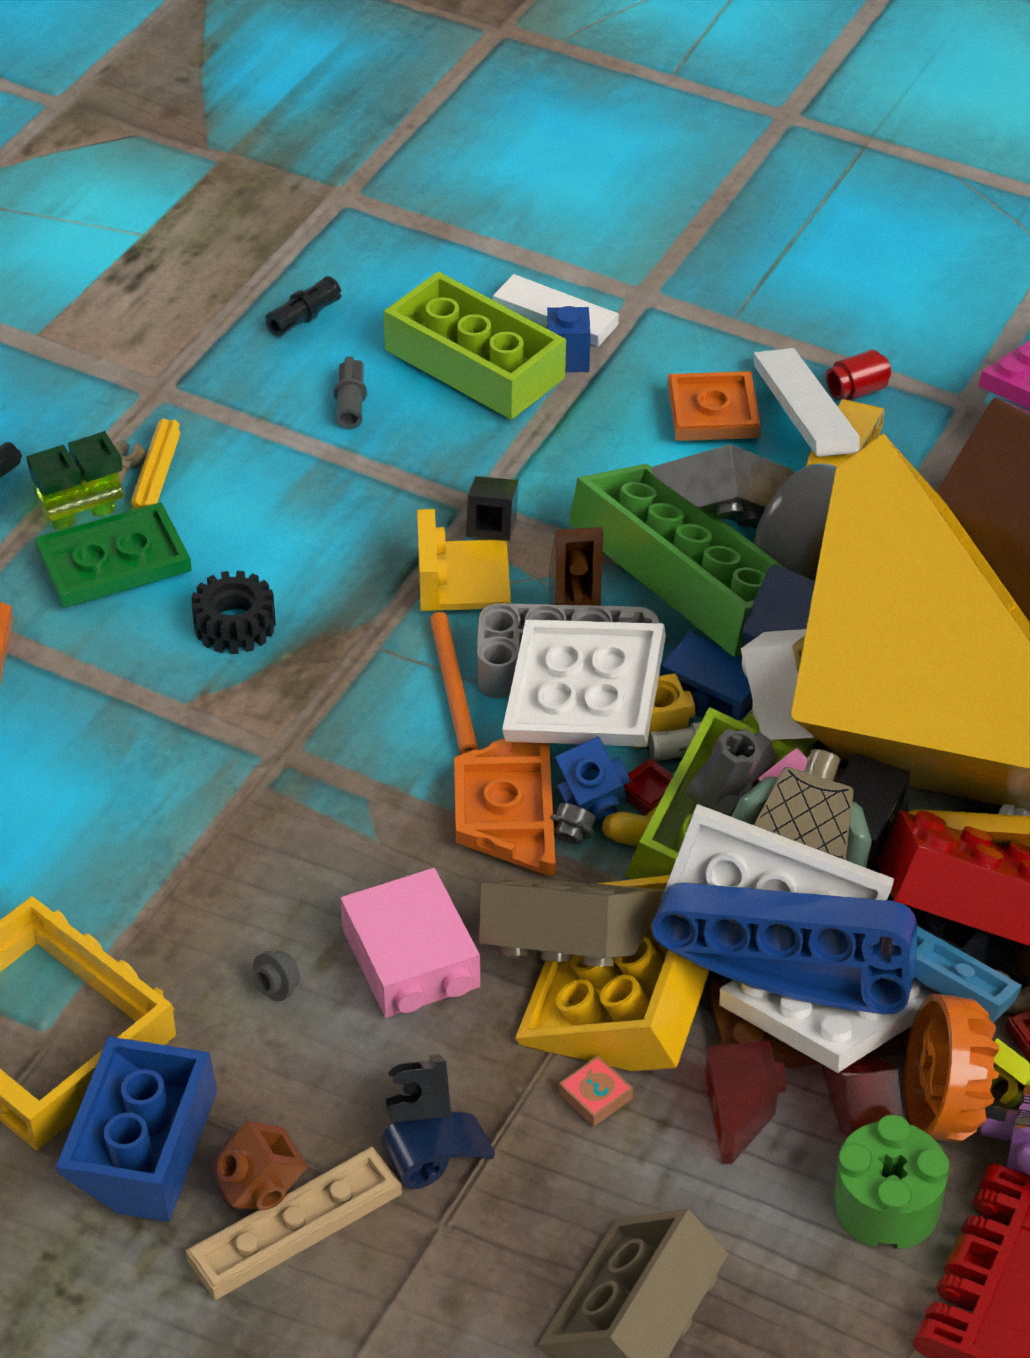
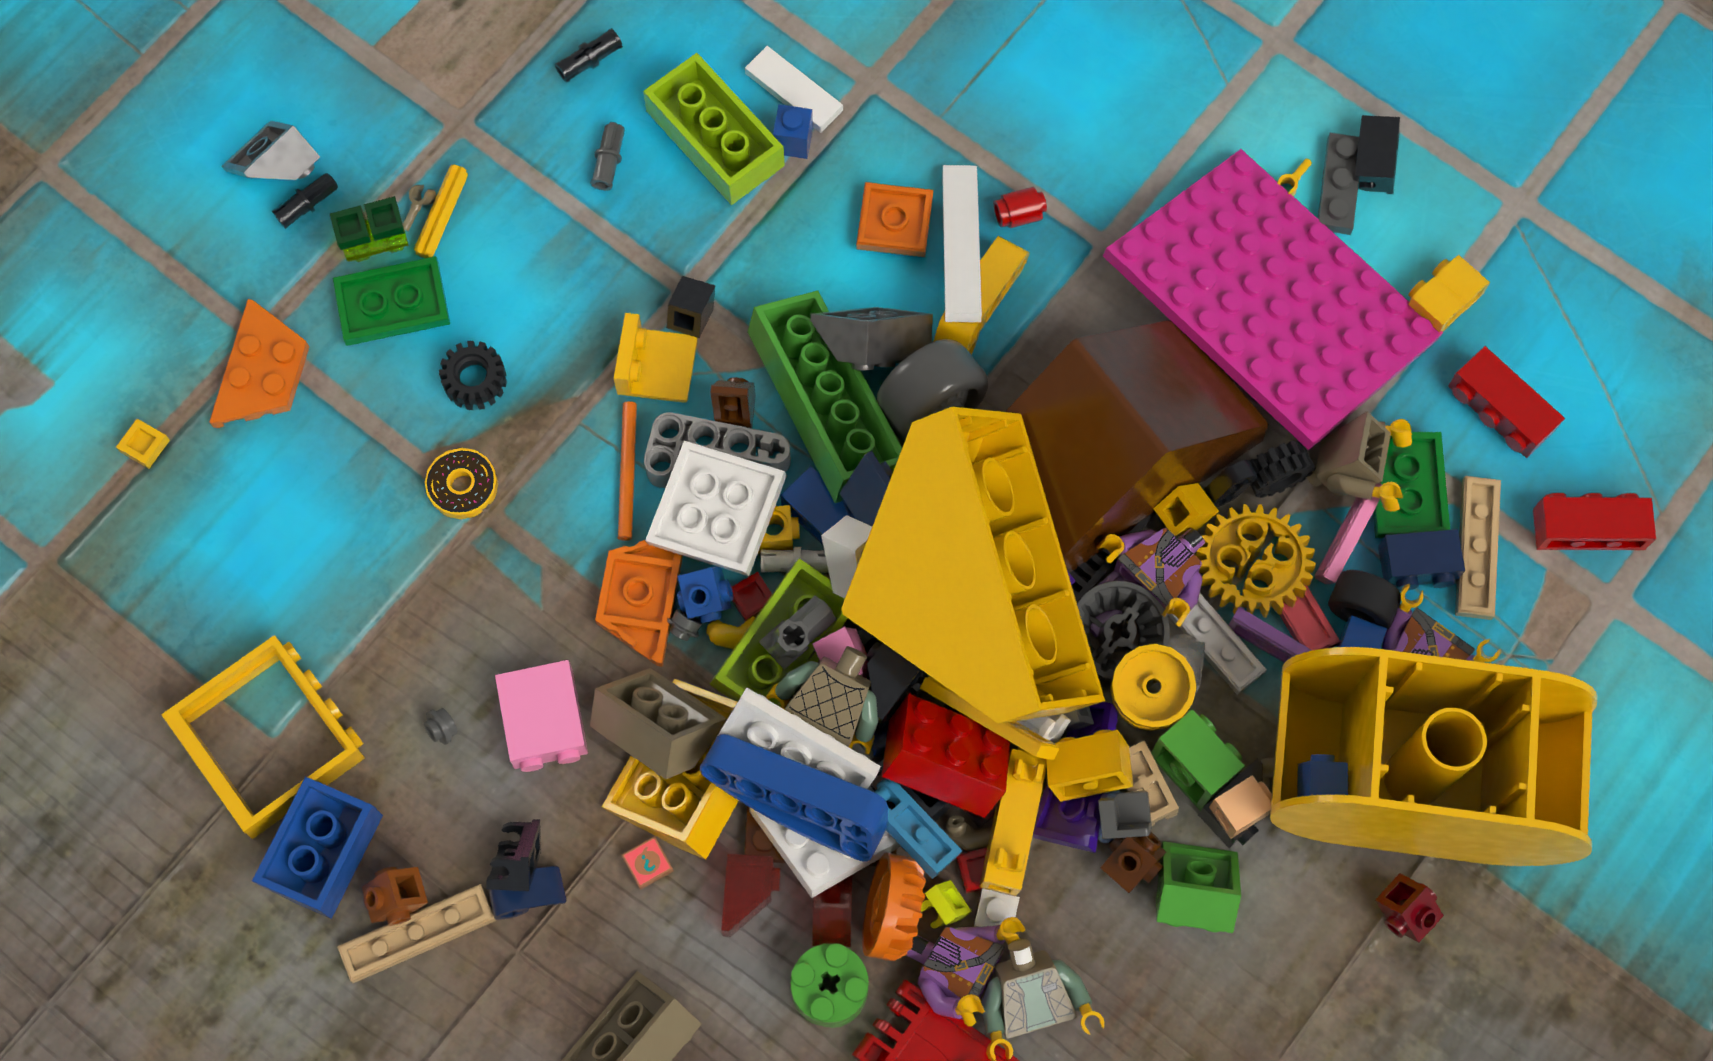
camera: 10 degrees right, 25 degrees up
none -> tile [425,448,498,519]

